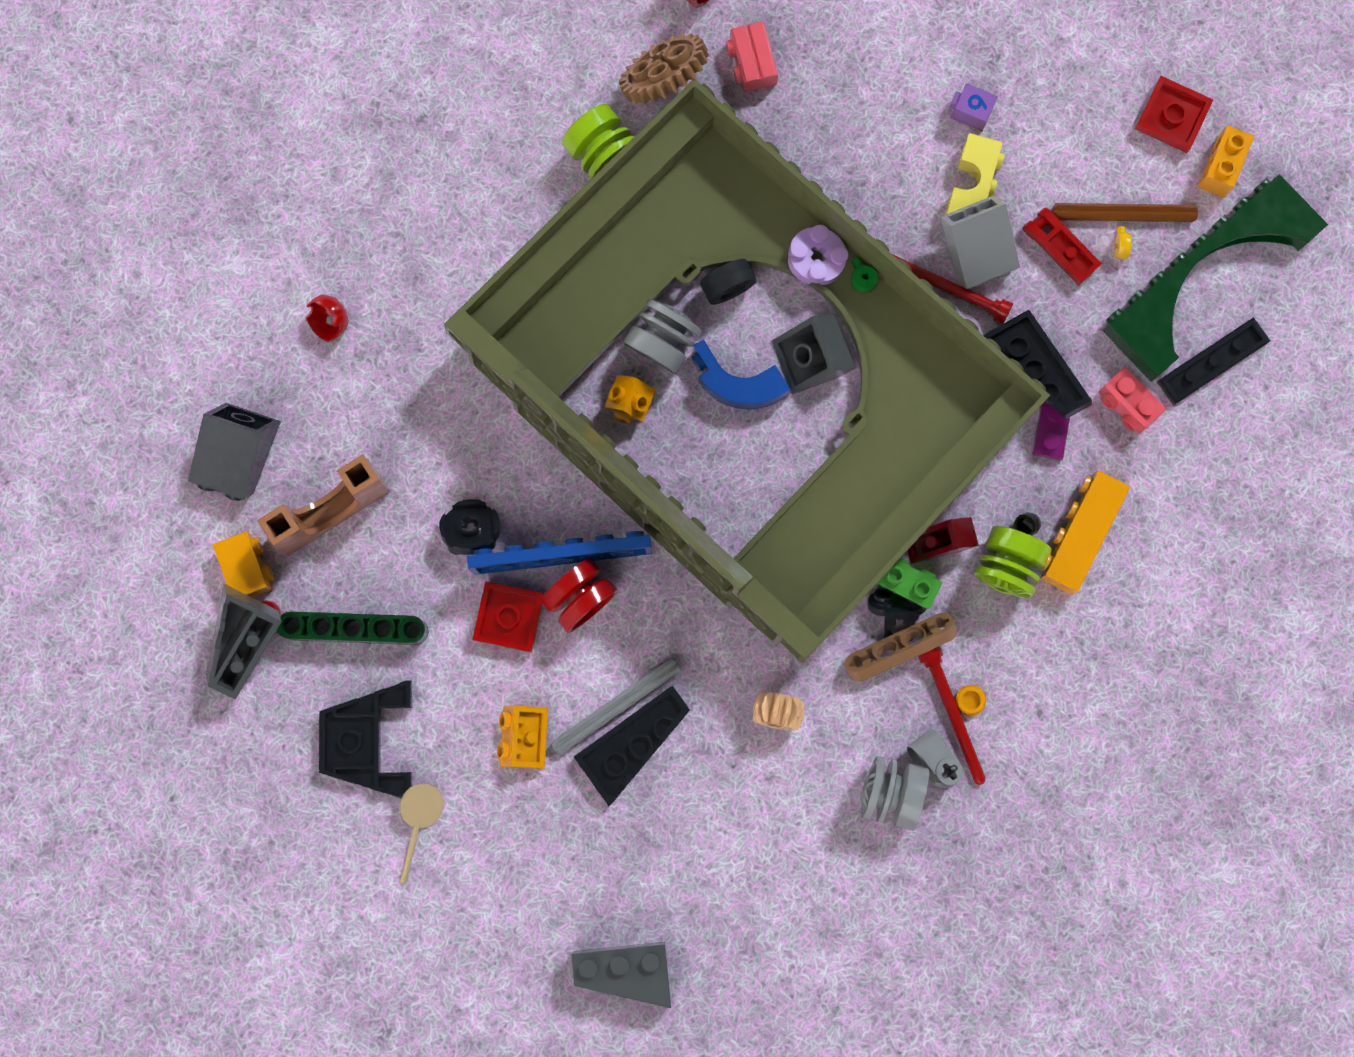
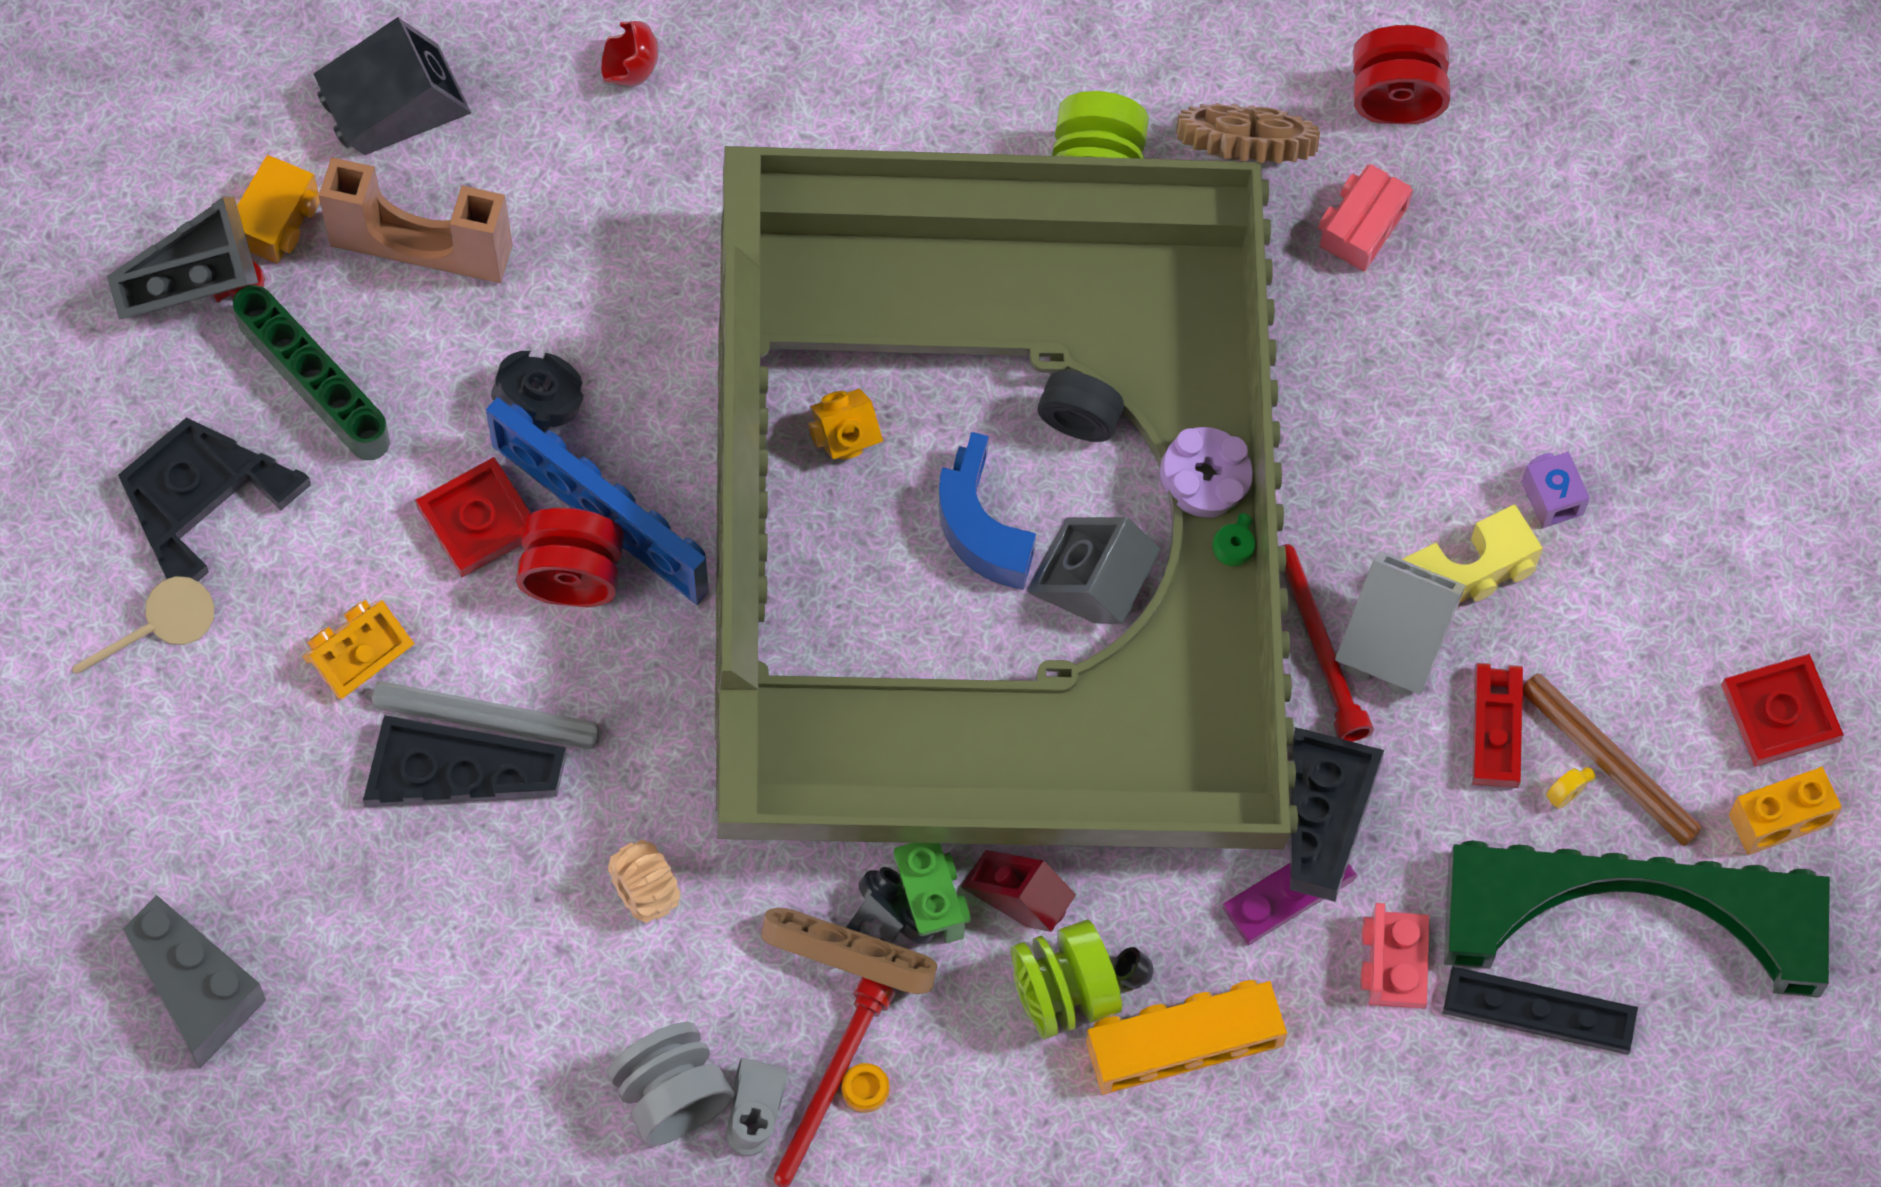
camera: 45 degrees right, 15 degrees down
light grey wheel [623,299,702,374] -> none

